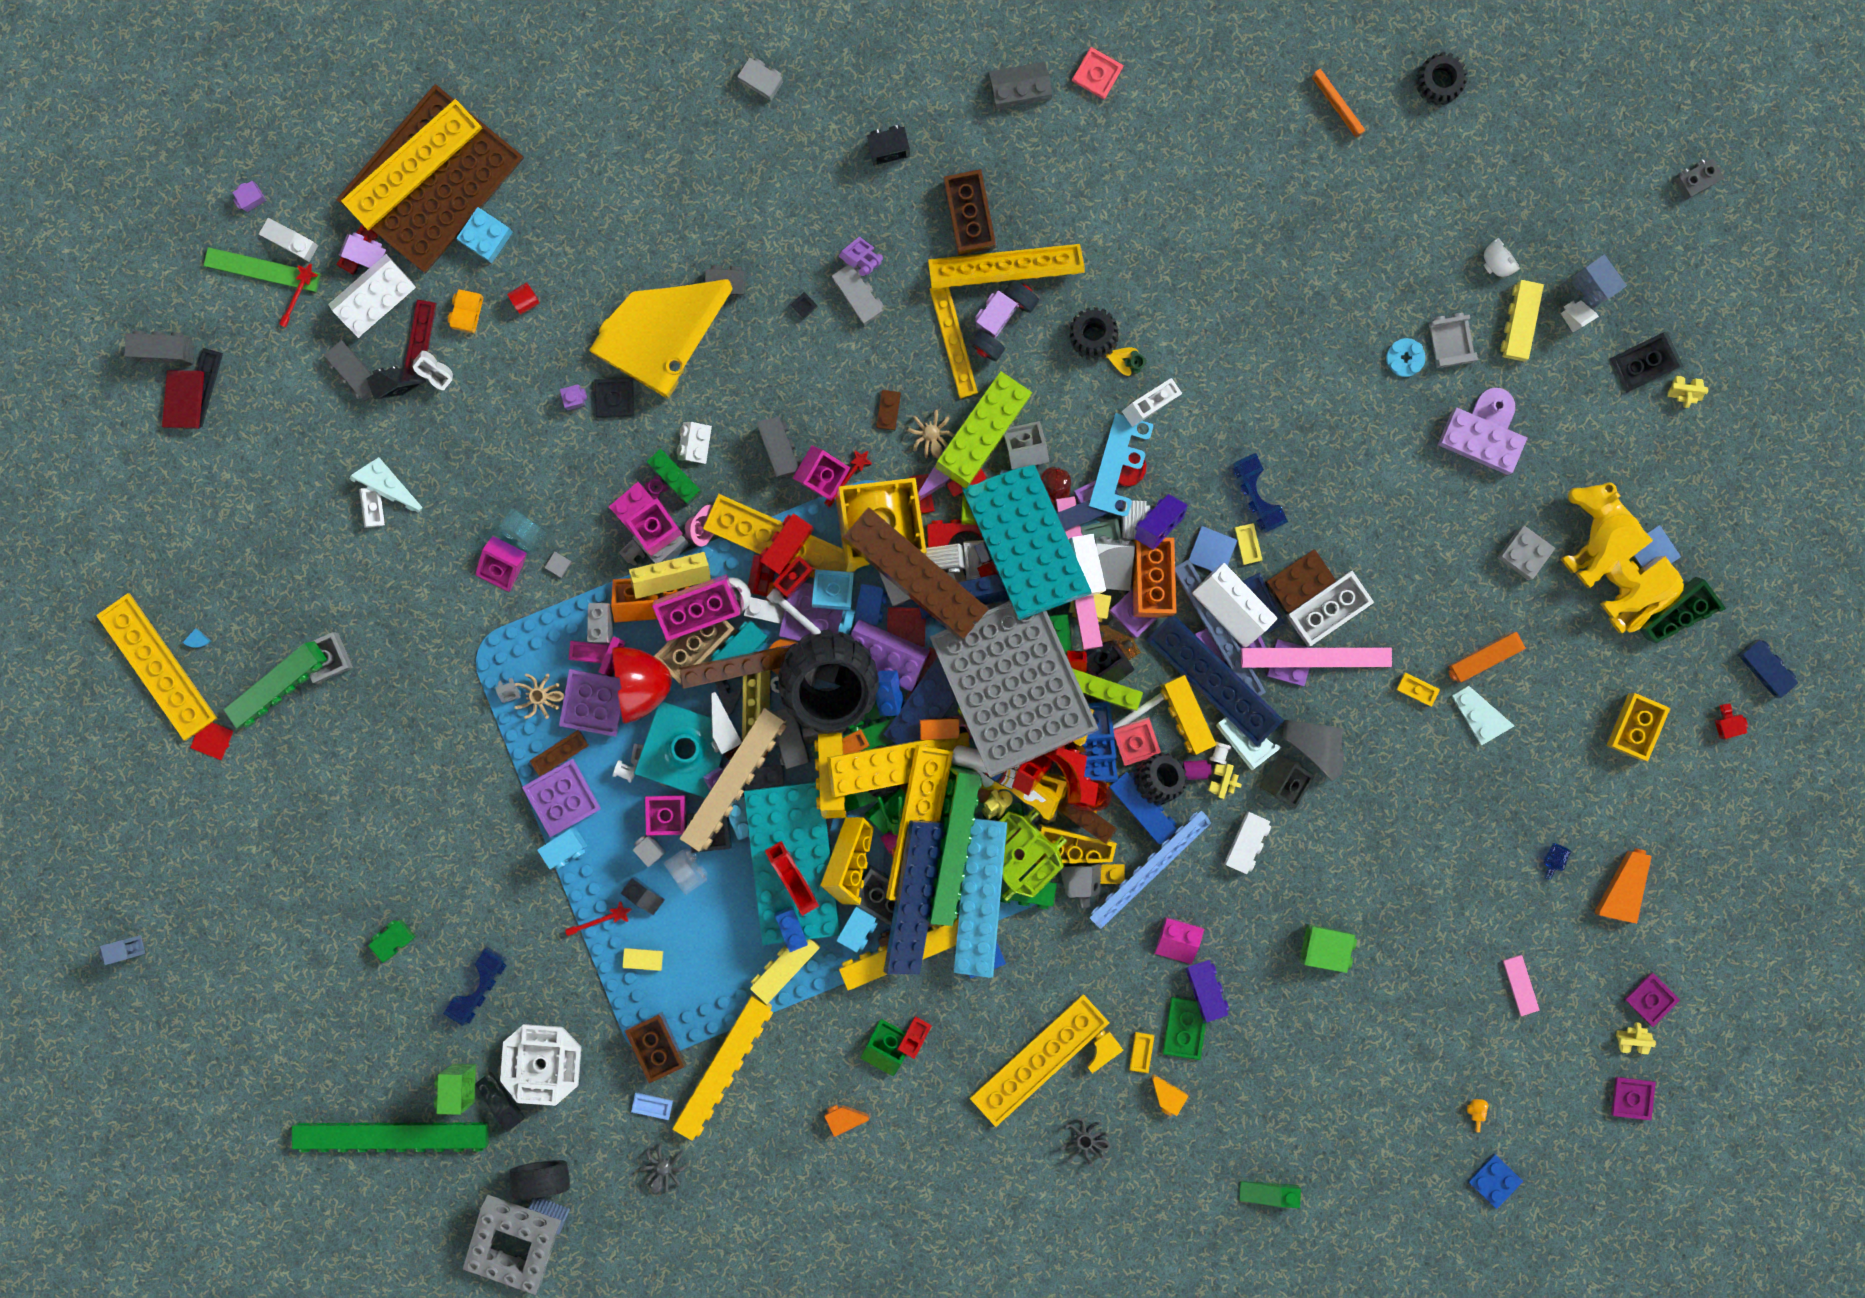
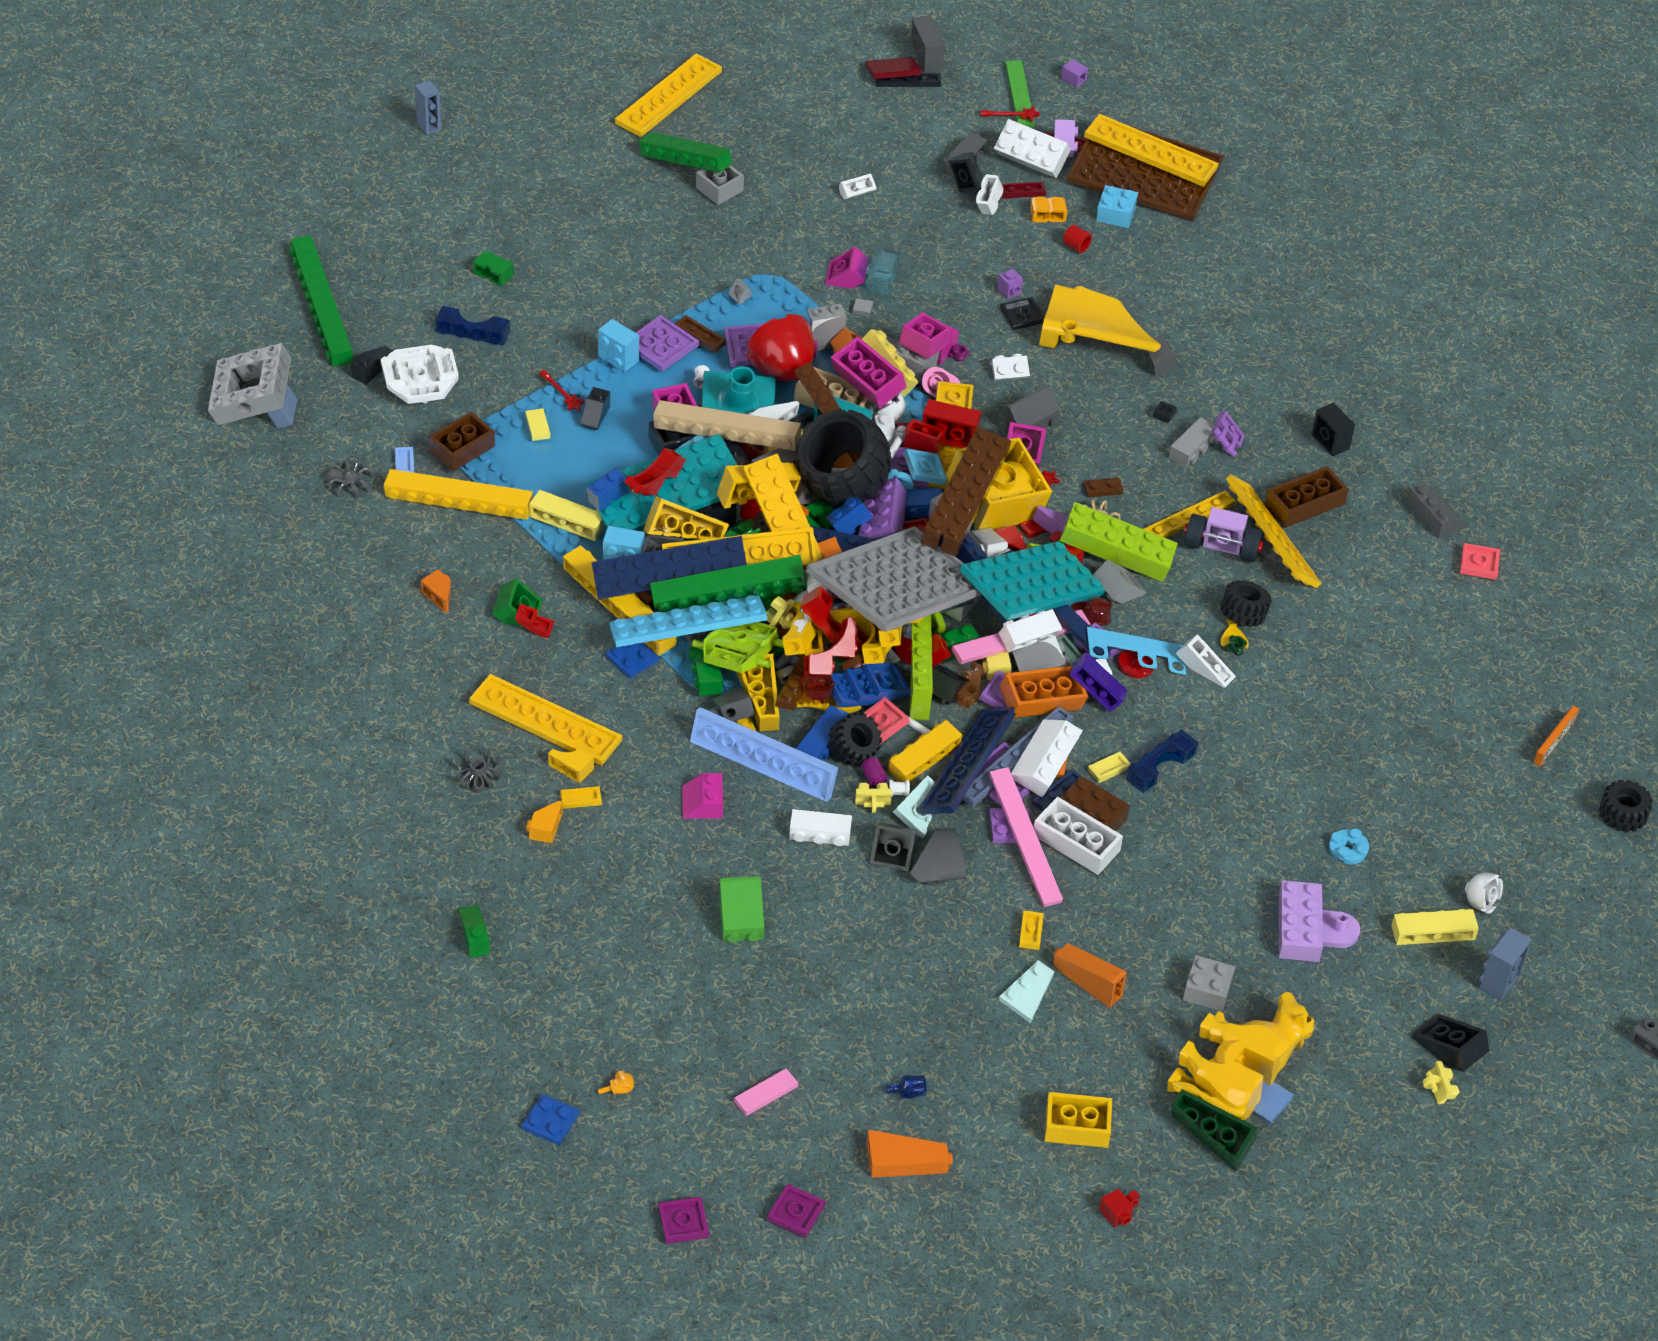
camera: 70 degrees right, 40 degrees down
dark azure tile [183,628,211,648] -> none
red piece [190,722,233,760] -> none
white slope [259,218,318,262] -> none
light aqua wing [349,457,422,513] -> none
bright green brick [434,1064,476,1115] -> none
black tyre [510,1160,570,1199] -> none
tan animal [515,673,564,719] -> none
light grey brick [633,835,666,867] -> none
green brick [647,448,702,505] -> none
clear brick [664,848,708,895] -> none
light grey brick [738,58,783,101] -> none
green tile [1162,997,1206,1060] -> none
dark purple brick [1185,960,1230,1023] -> none
medium blue tile [1189,526,1237,571] -> none
light grey panel [1429,313,1478,369] -> none
white slope [1561,301,1599,332] -> none
light yellow hips [1616,1022,1656,1054] -> none
dark blue brick [1738,639,1798,698] -> none

